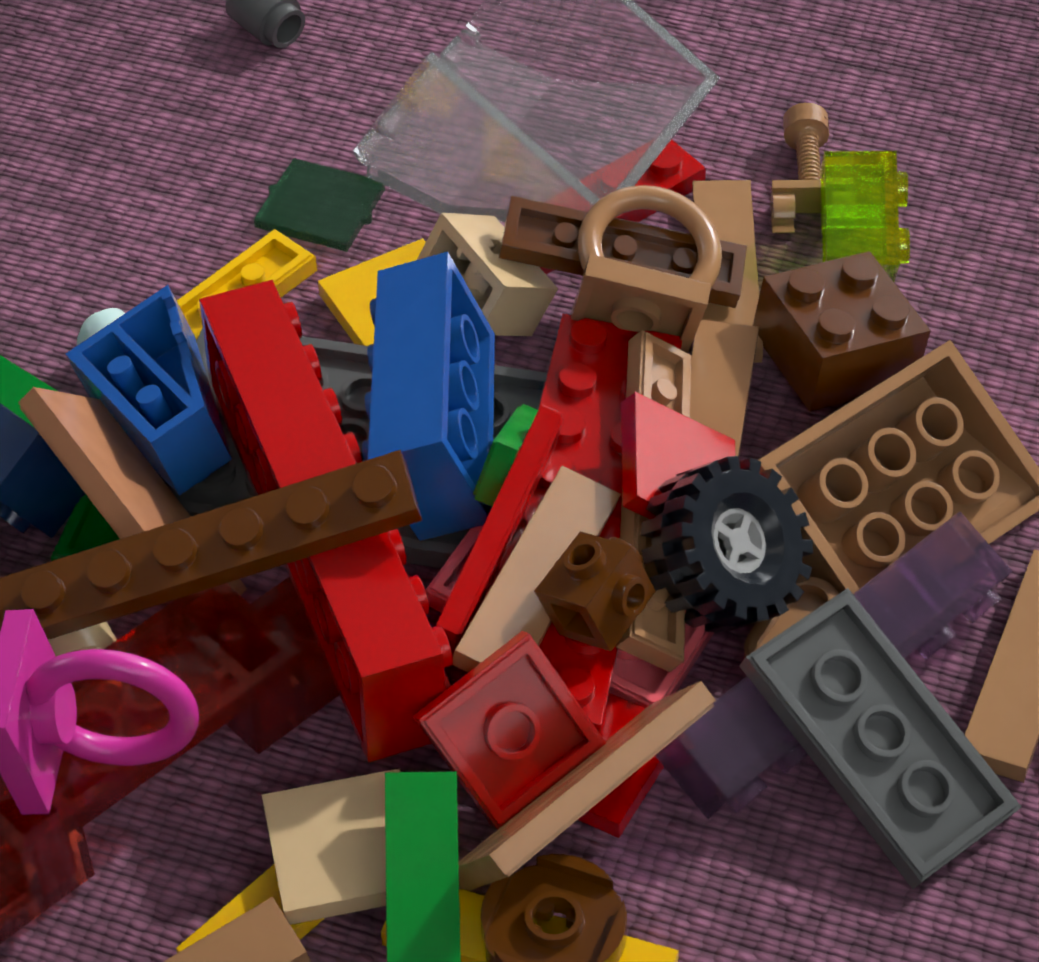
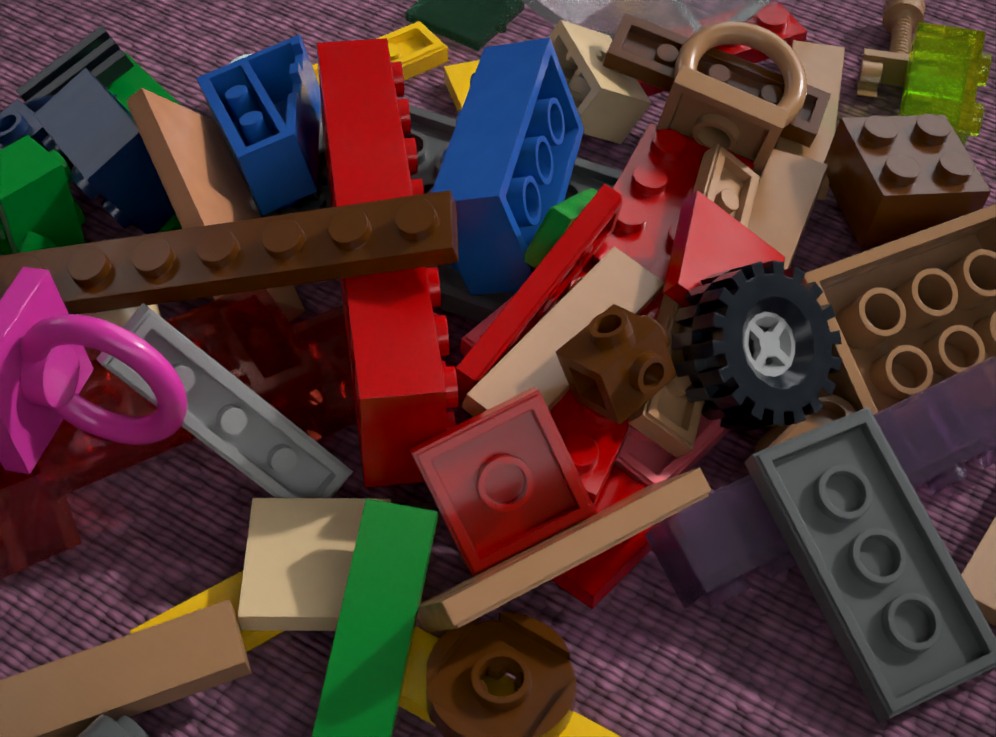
camera: 10 degrees right, 0 degrees up
none -> light grey tile [96,303,353,498]

